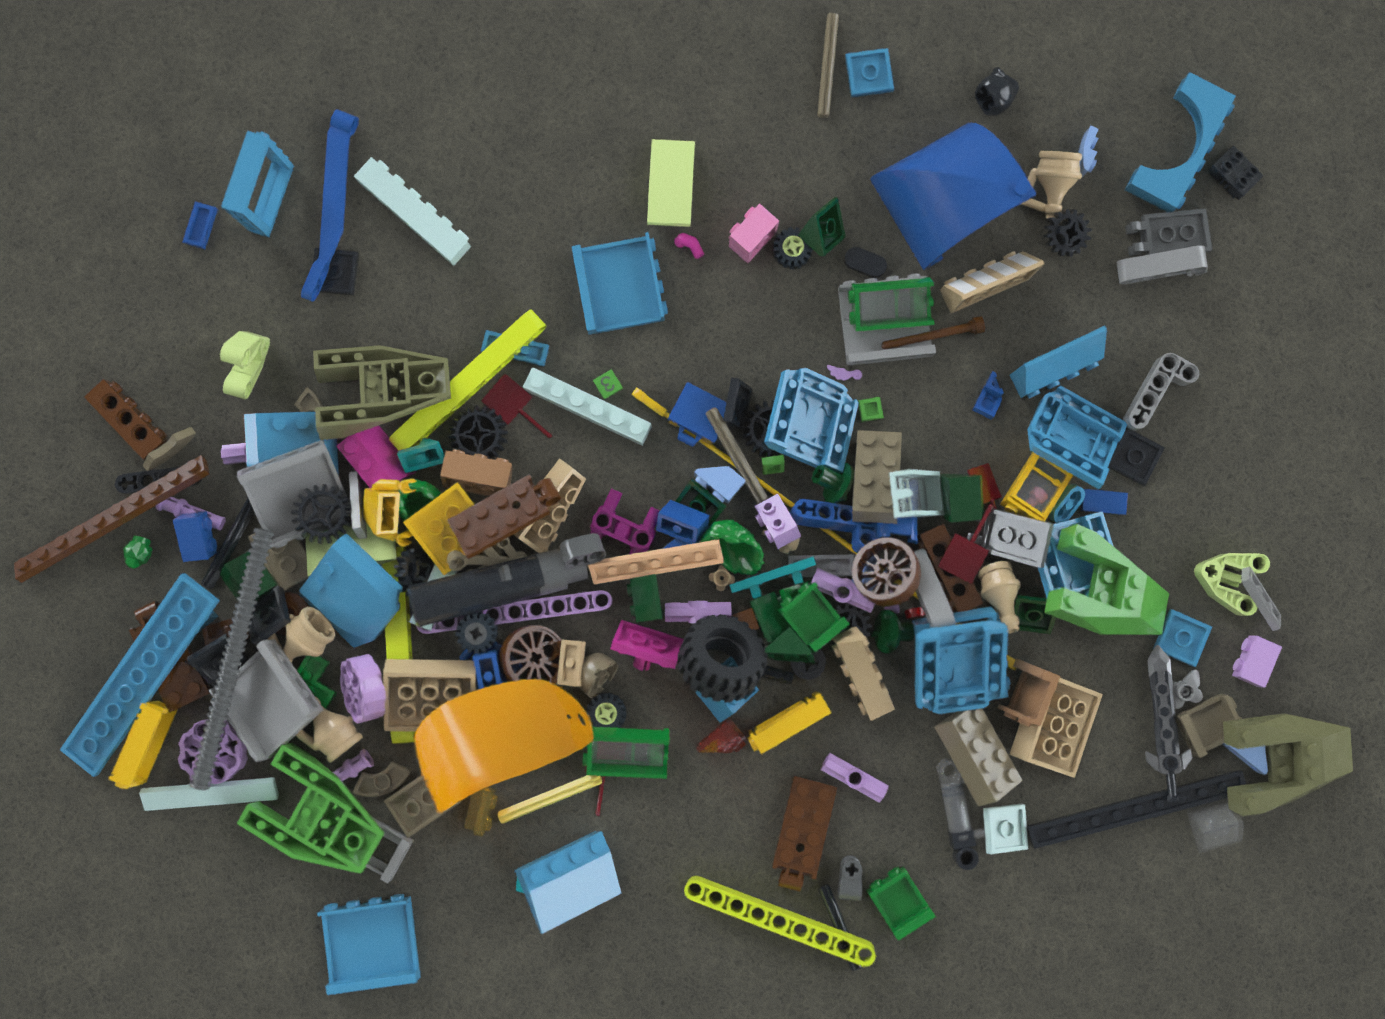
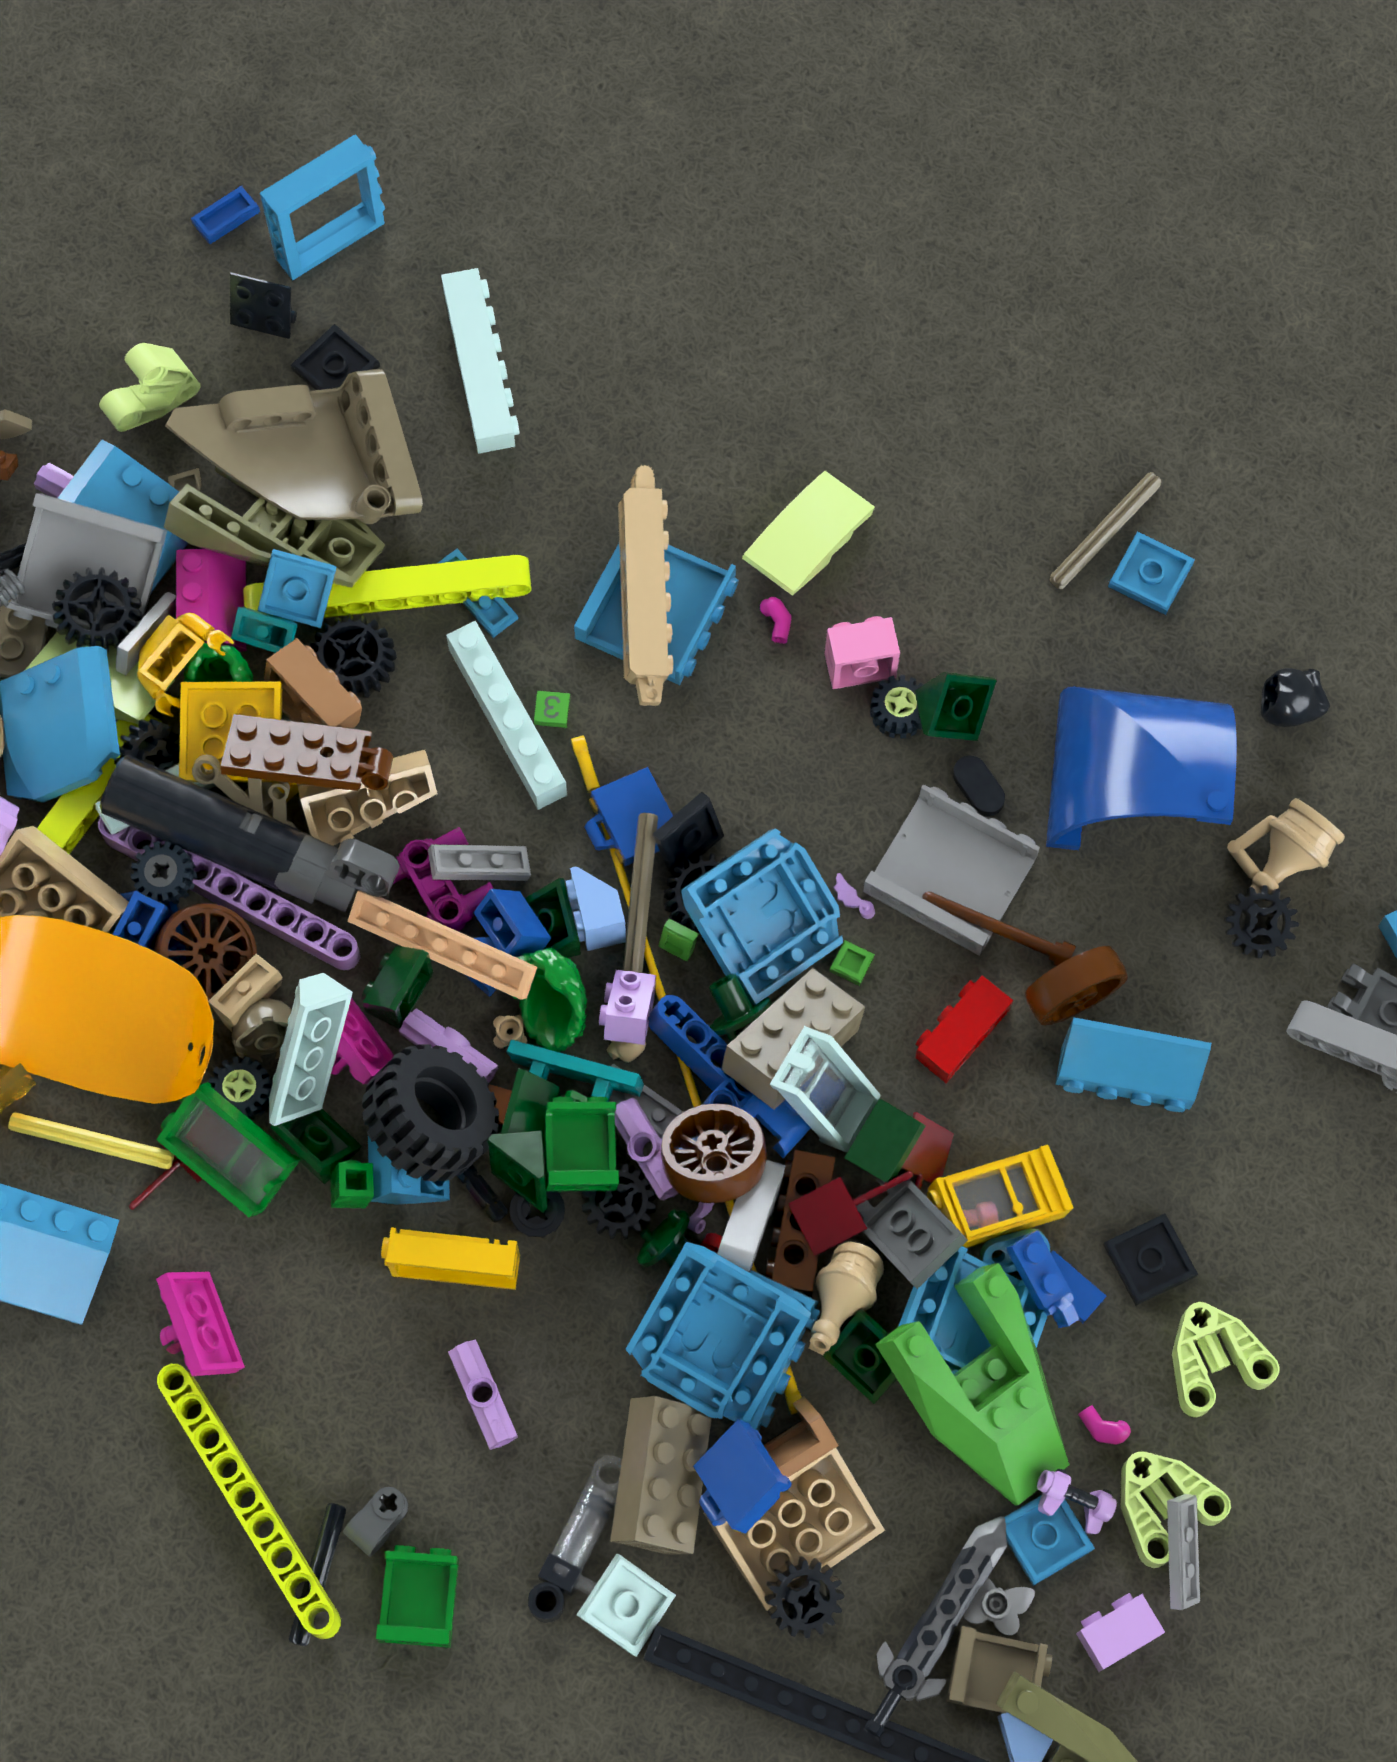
camera: 35 degrees right, 15 degrees down
blue piece [301,109,359,302] -> none
dark red piece [481,374,552,438] -> none
clear red slope [696,717,747,753] -> none
reddish brown hinge [772,776,837,892] -> none
tan wedge [832,626,895,721] -> none
door [848,277,934,331] -> none
tan slope [940,251,1044,313] -> none
blue slope [972,371,1004,420] -> none
dark azure wedge [1027,386,1127,489] -> none
light blue slope [1079,126,1099,177] -> none
light grey beam [1123,353,1199,431] -> none
none -> dark pink plate [156,1272,245,1376]
none -> dark tan panel [165,369,423,524]
none -> black hinge [230,272,297,339]
none -> dark azure tile [257,549,337,628]
none -> light aqua slope [269,973,353,1126]
none -> dark green slope [271,1109,362,1185]
none -> green brick [330,1160,374,1208]
none -> light grey tile [428,845,531,881]
none -> tan hinge [618,465,673,706]
none -> blue piece [693,1419,792,1534]
none -> black gear [764,1556,844,1638]
none -> red brick [915,975,1014,1083]
none -> blue hinge [1006,1230,1079,1328]
none -> reddish brown piece [1025,946,1128,1026]
none -> lavender piece [1037,1469,1116,1534]
none -> dark pink arm [1078,1405,1131,1445]
none -> yellowish green connector [1172,1302,1280,1417]

